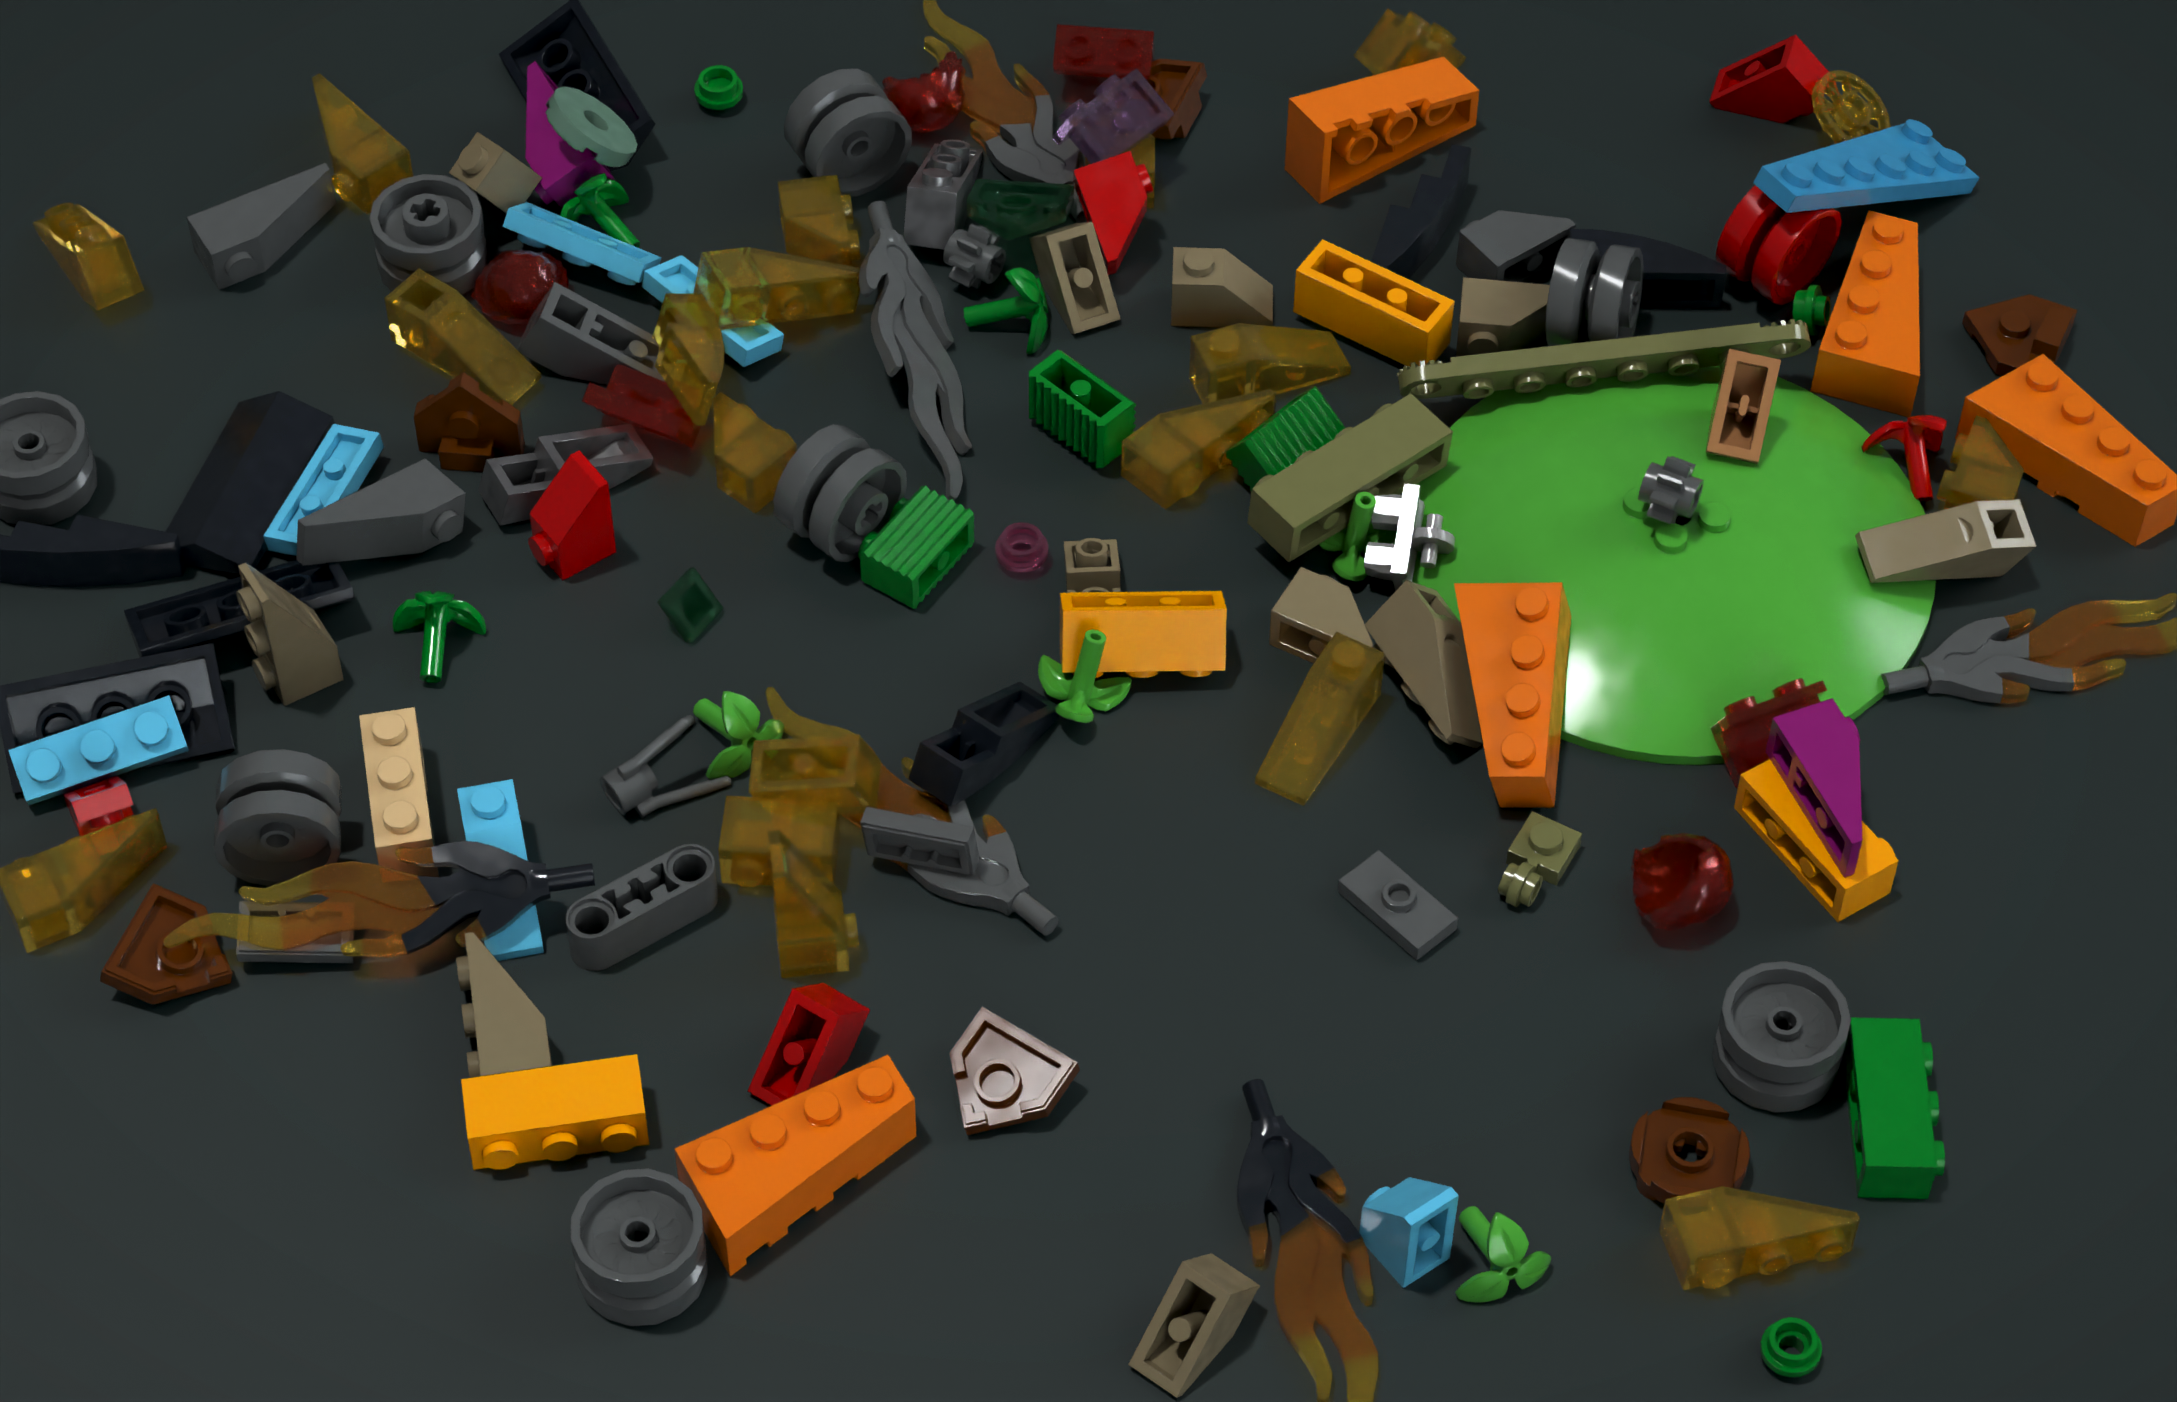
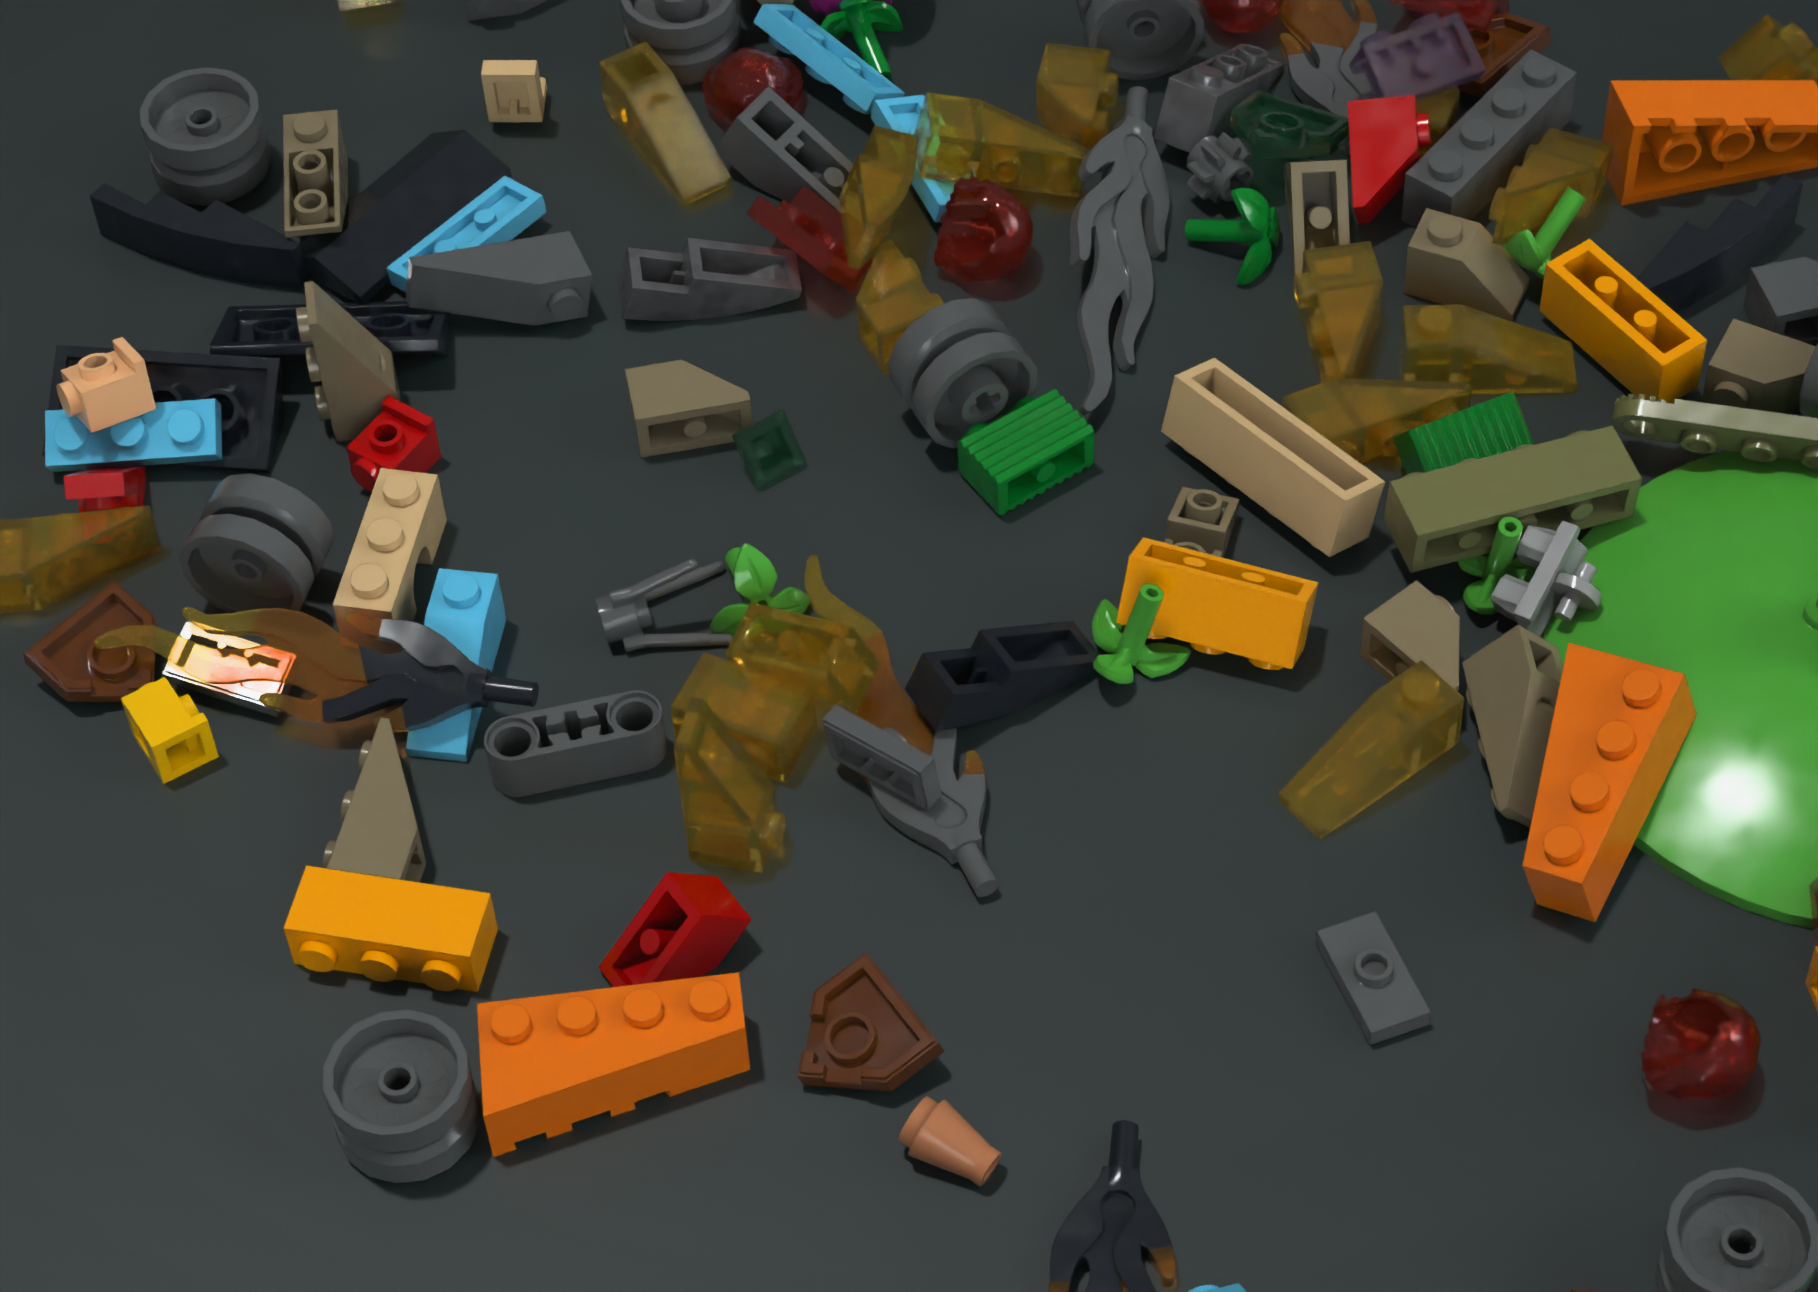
camera: 25 degrees right, 0 degrees up
green plant [392,591,486,683] -> none
reddish brown plate [413,372,525,472] -> none
red slope [528,450,616,581] -> none
clear pink plate [995,522,1048,573] -> none
green brick [1029,350,1137,468] -> none
olive plate [1498,811,1582,907] -> none
none -> light nougat brick [56,337,156,433]
none -> yellow brick [121,677,219,784]
none -> dark tan slope [283,109,348,238]
none -> red brick [346,395,441,491]
none -> tan bracket [481,60,547,123]
none -> dark tan slope [625,359,754,458]
none -> nougat cone [898,1096,1002,1187]
none -> clear red hair [933,175,1033,284]
none -> tan brick [1161,358,1385,557]
none -> clear yellow slope [1294,241,1383,413]
none -> dark grey brick [1401,49,1577,228]
none -> clear yellow slope [1489,128,1615,245]
none -> bright green plant [1499,187,1586,280]

